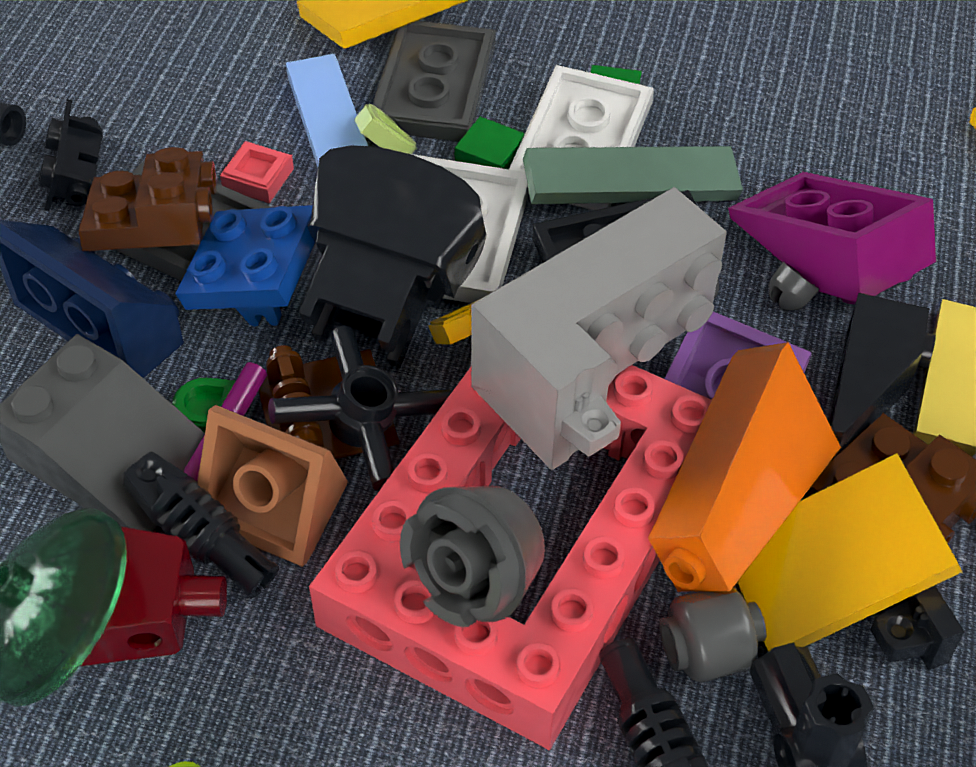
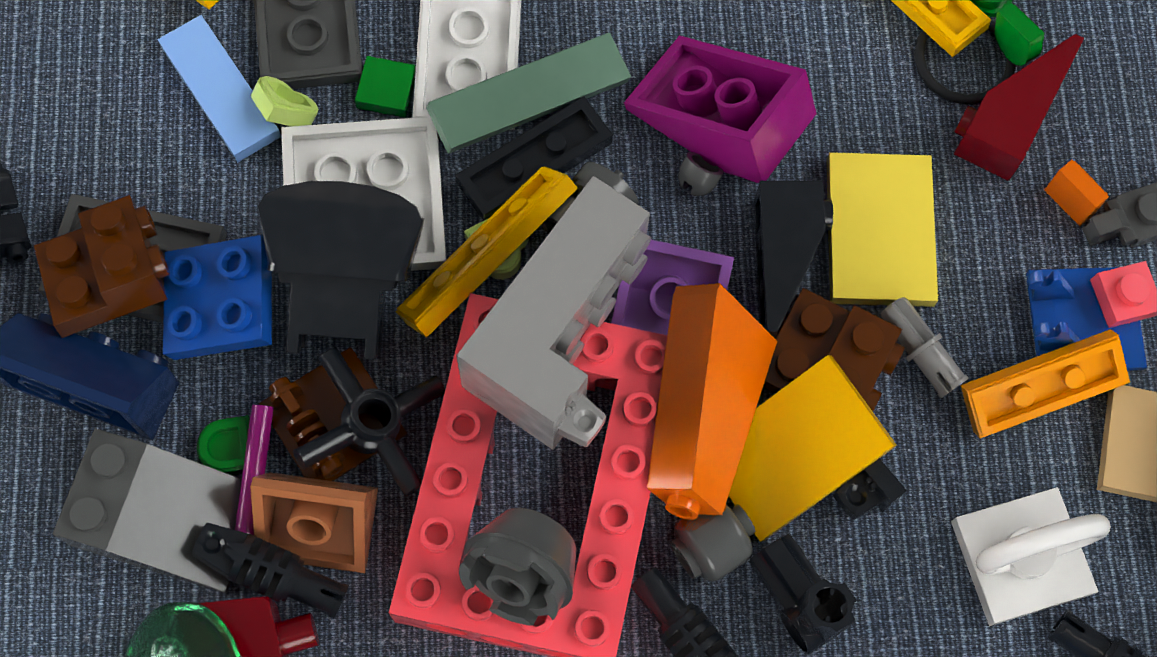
camera: 20 degrees left, 20 degrees up
coral tile [220,141,294,203] -> none

